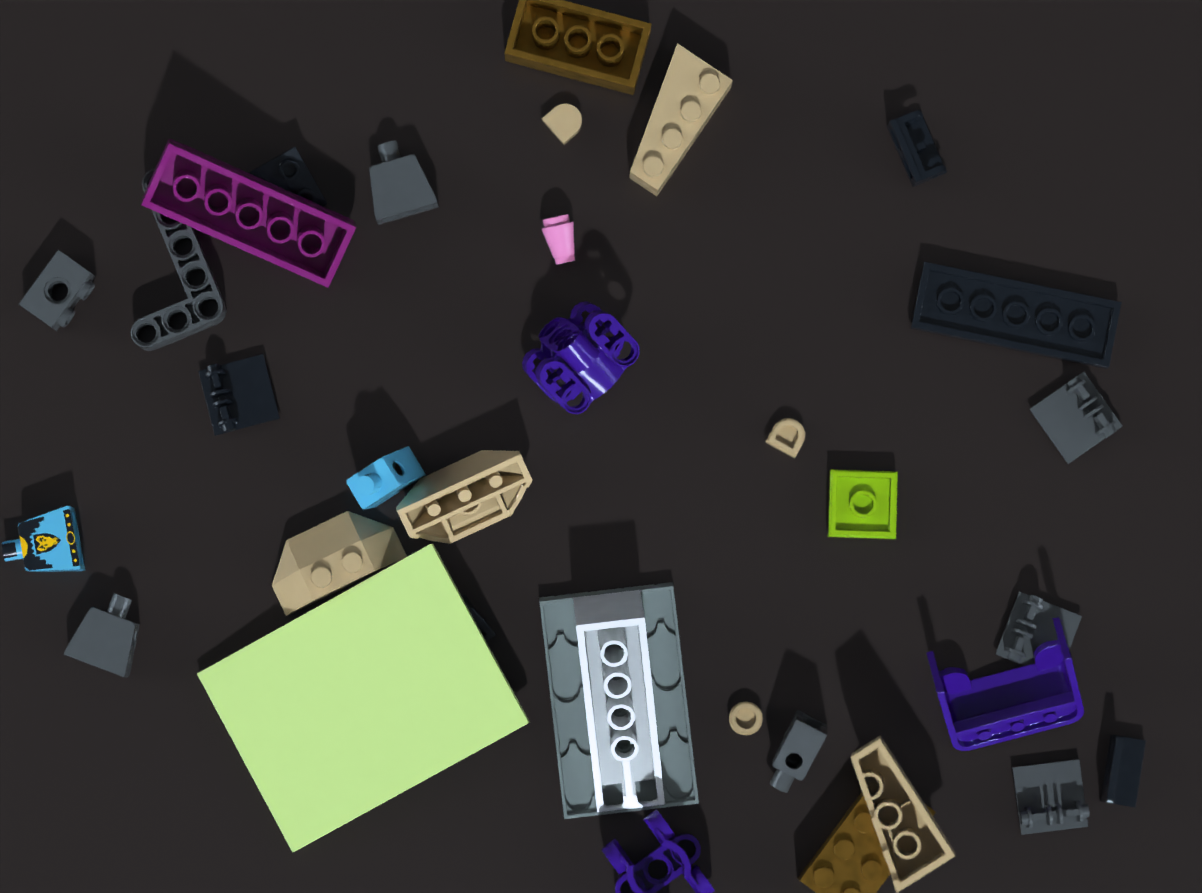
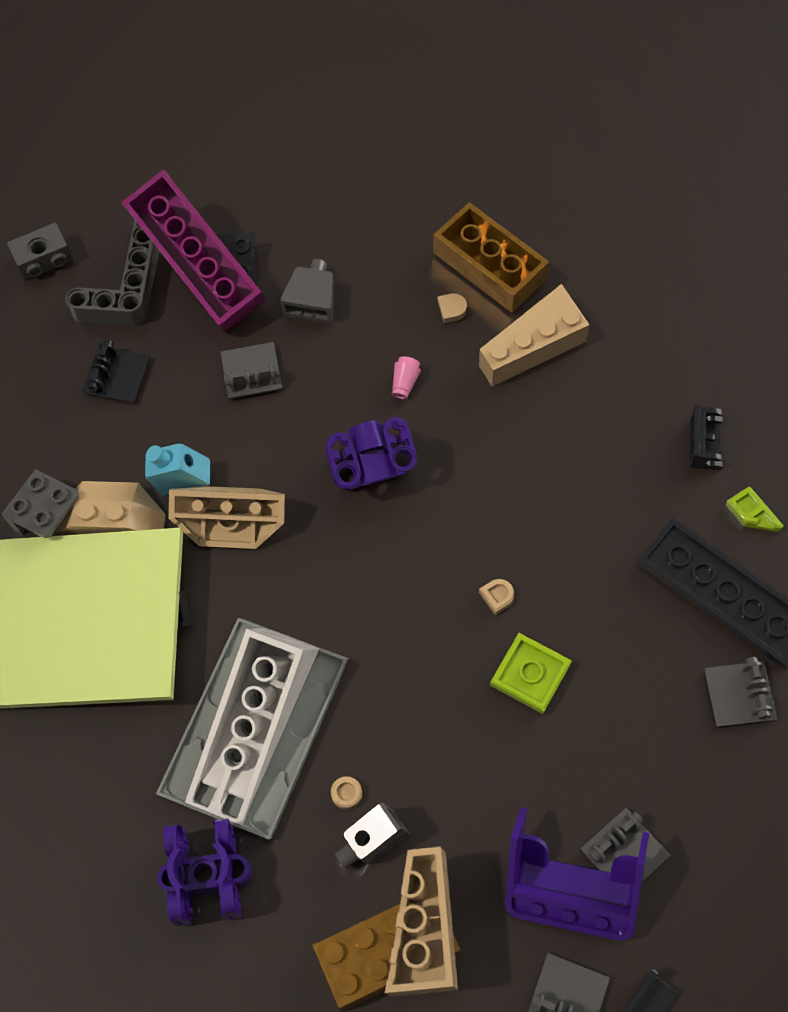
camera: 35 degrees right, 20 degrees down
none -> dark grey bracket [2,469,79,538]
none -> dark grey hinge [221,342,282,399]
none -> lime tile [725,486,784,532]

